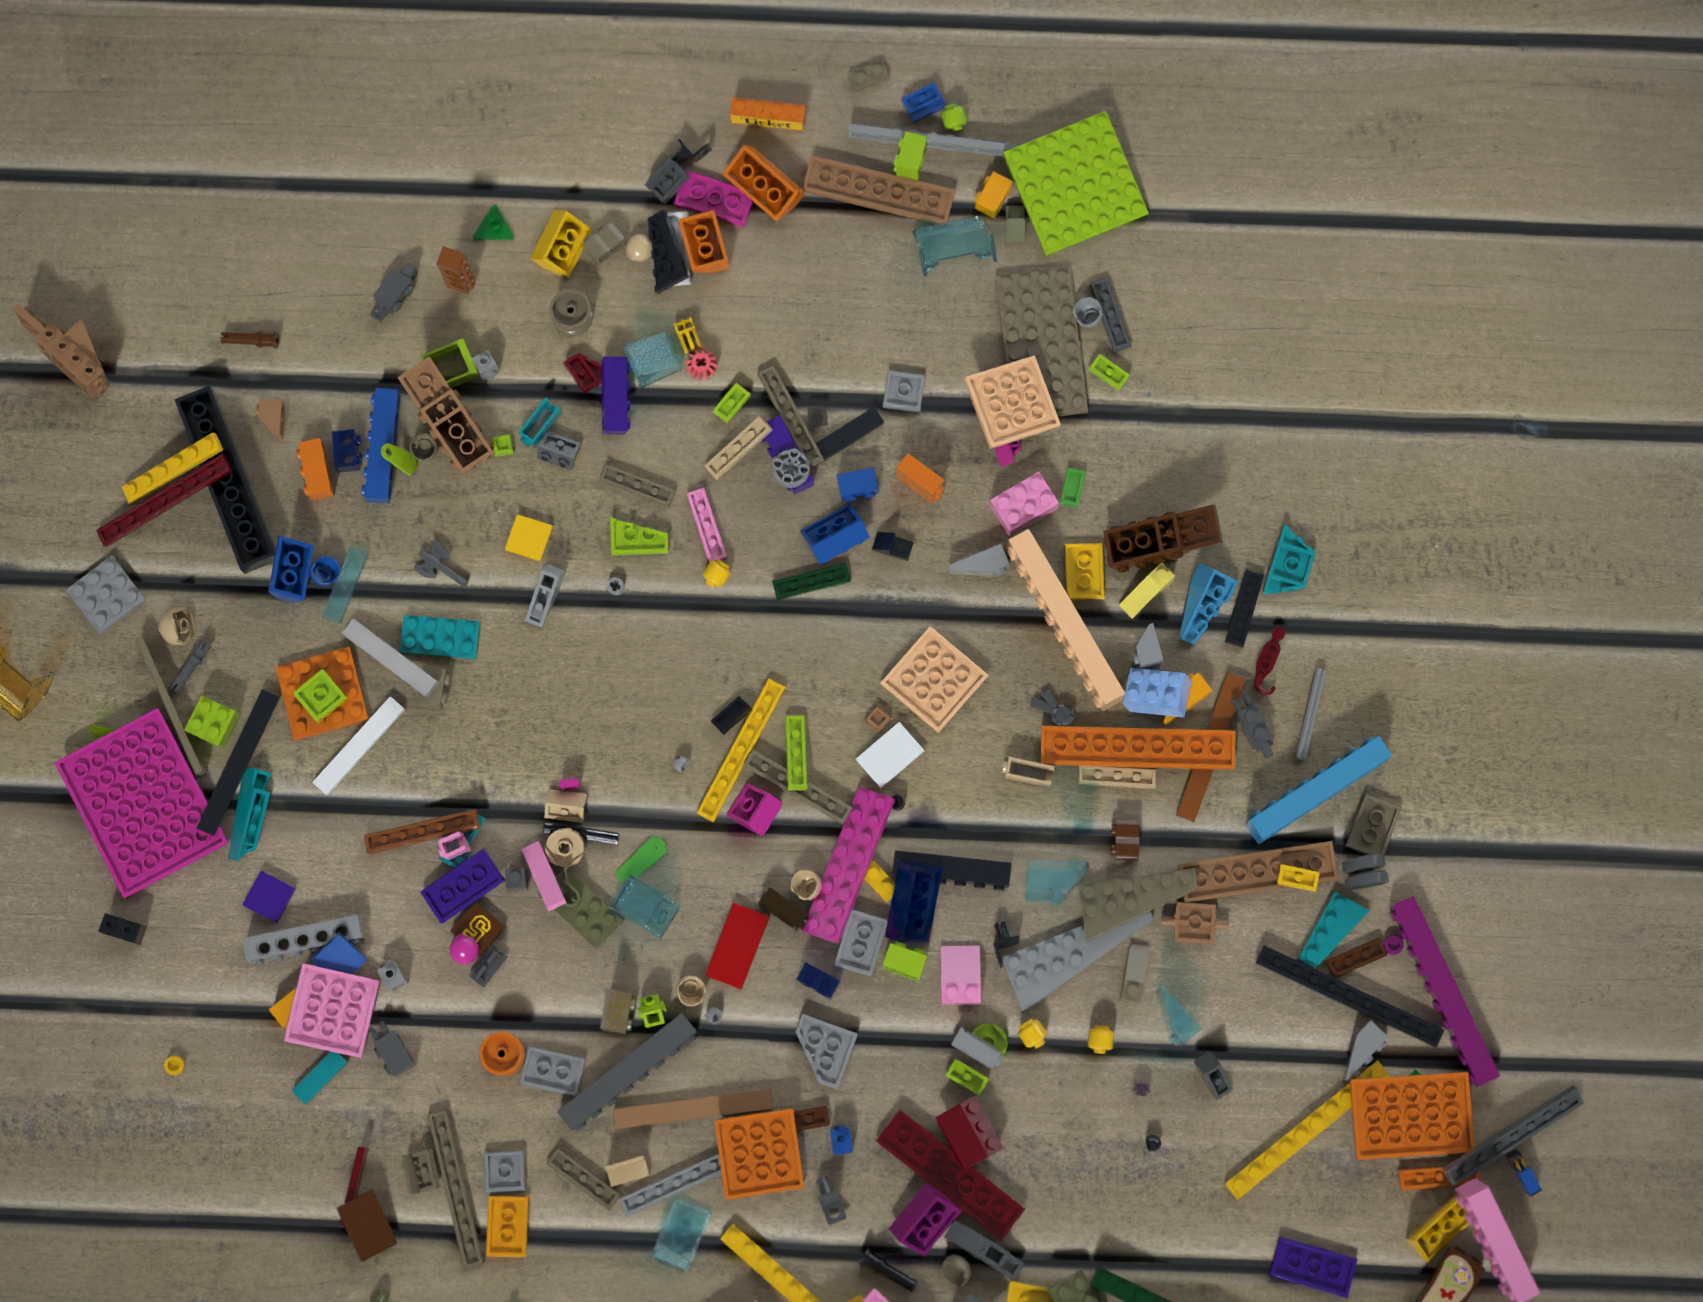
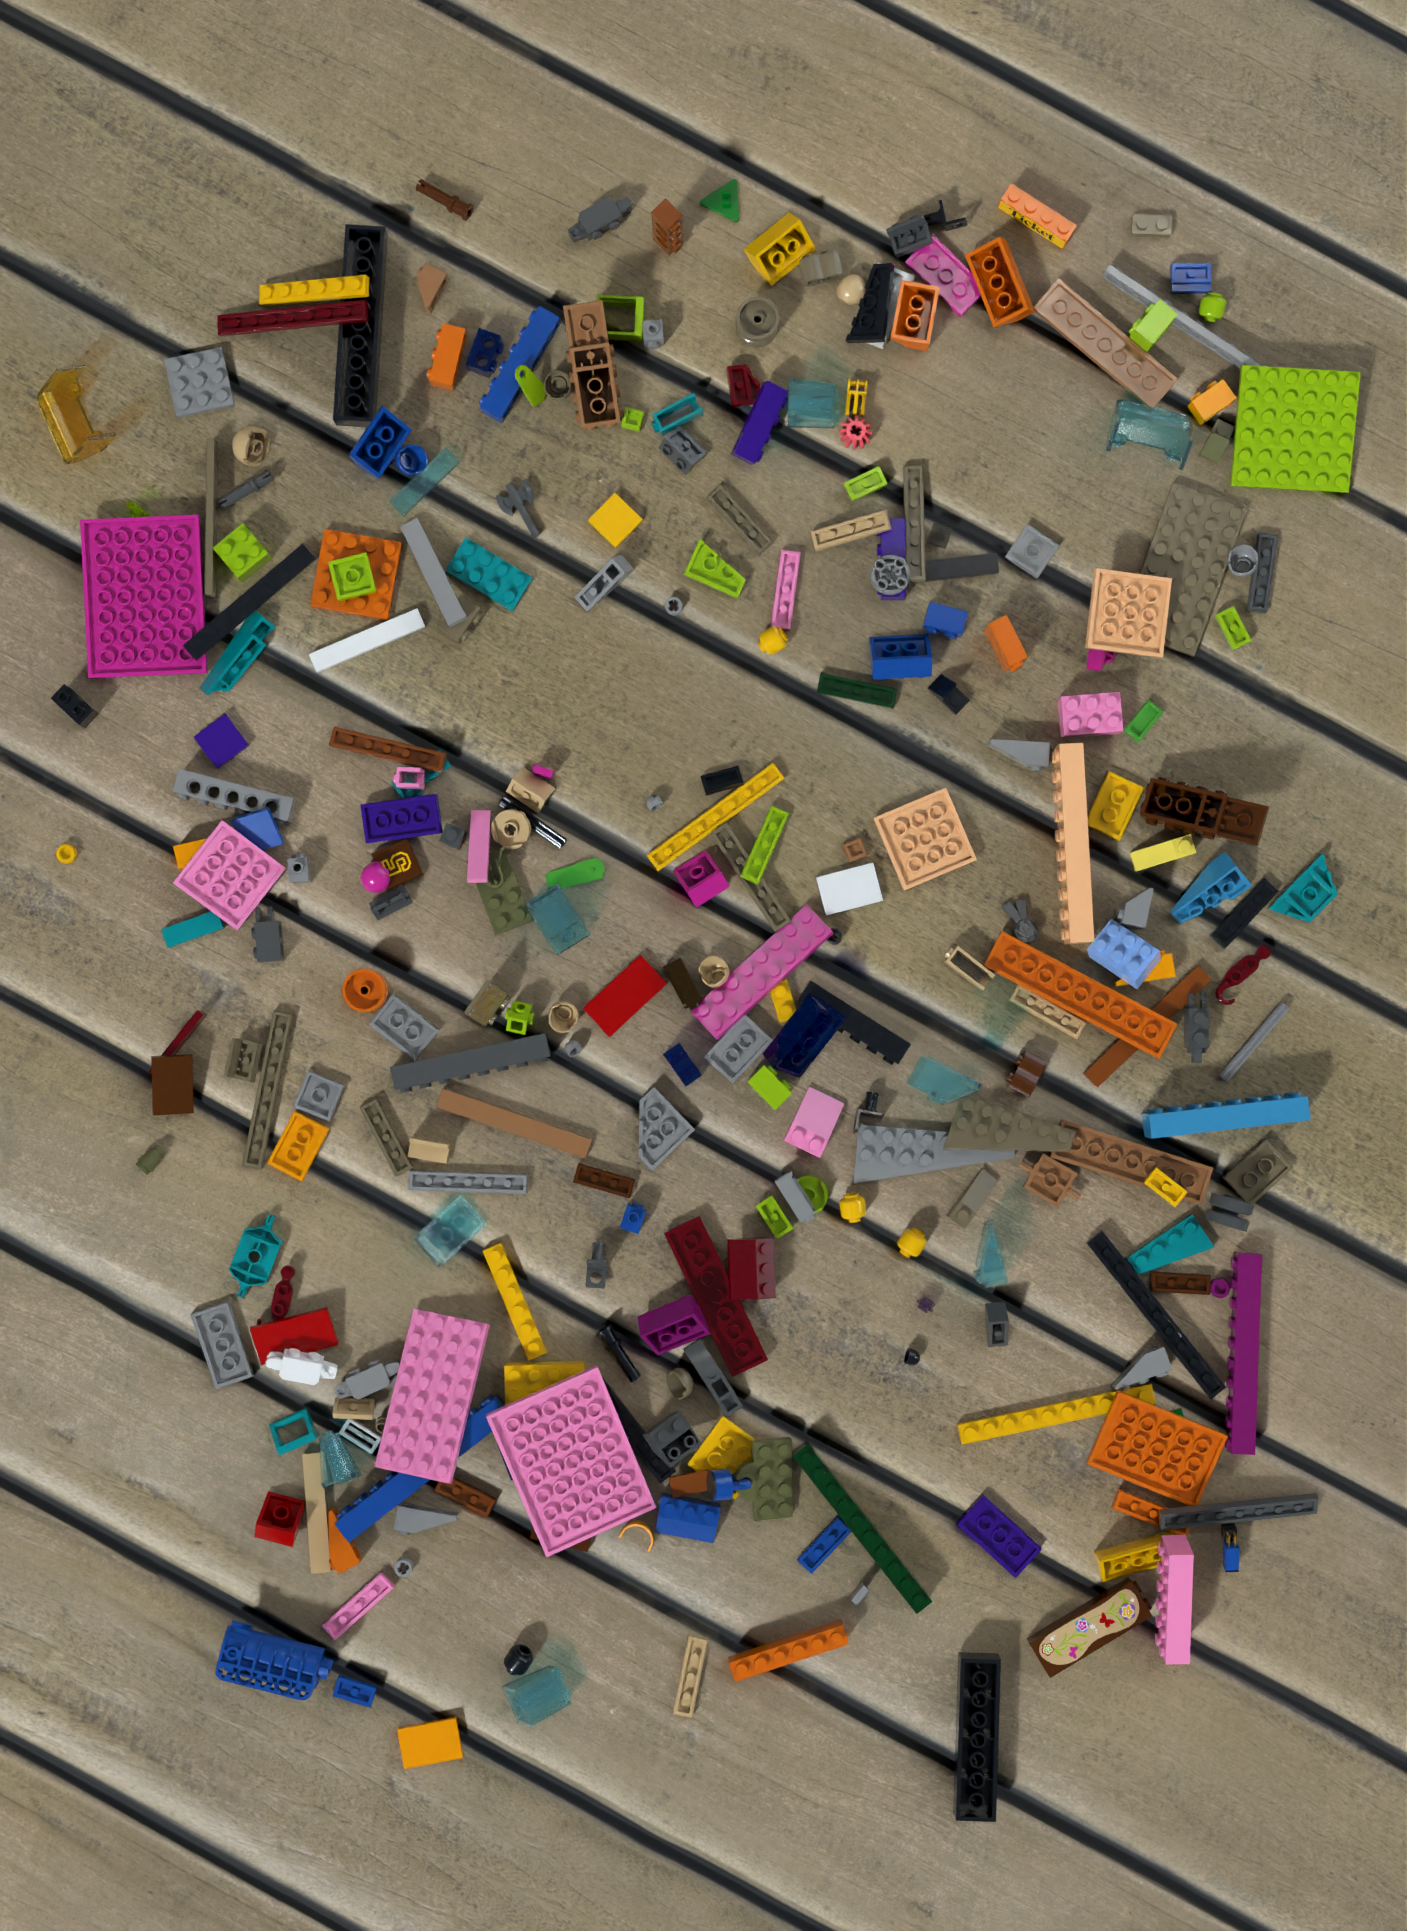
camera: 20 degrees right, 10 degrees up
medium nougat wedge [13,304,109,400] -> none
orange plate [714,1108,804,1200] -> none

